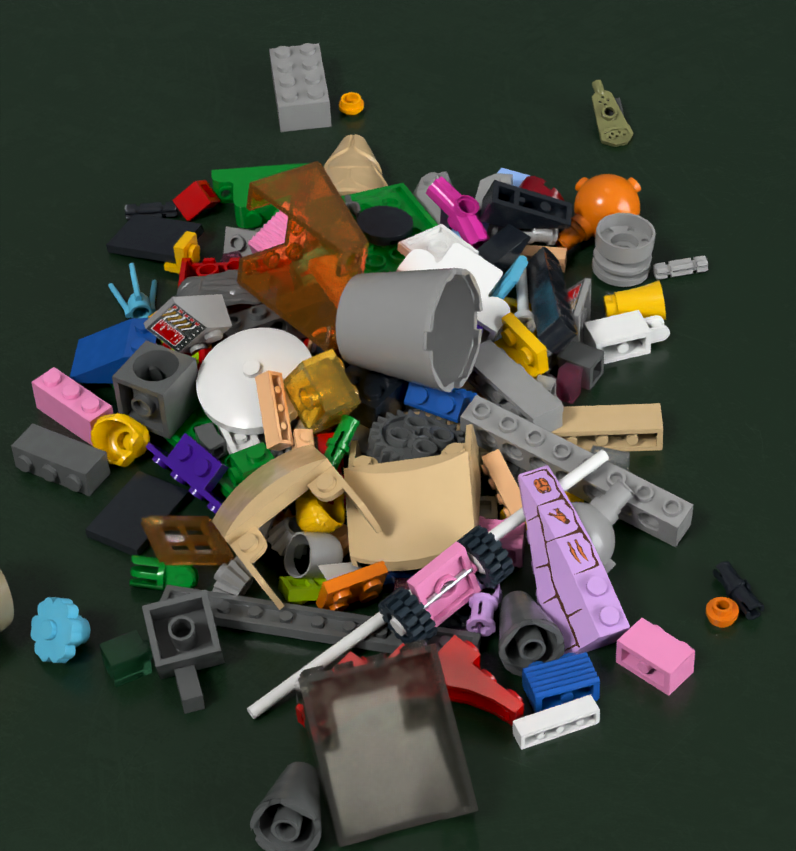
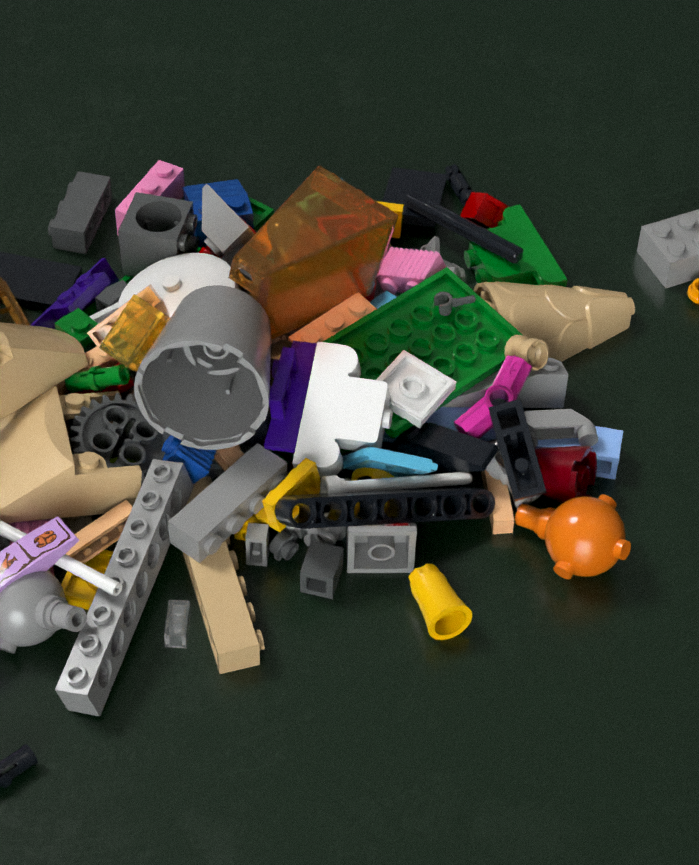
camera: 70 degrees right, 5 degrees up
yellow hair [91,413,150,467] -> none
black tile [356,206,413,246] -> none
clear pink piece [556,362,583,404] -> none
white brick [584,310,670,364] -> none
light grey wheel [592,213,656,287] -> none
light grey axle [653,255,708,280] -> none
none -> black axle [405,192,524,264]
none -> tan wheel [504,335,549,370]

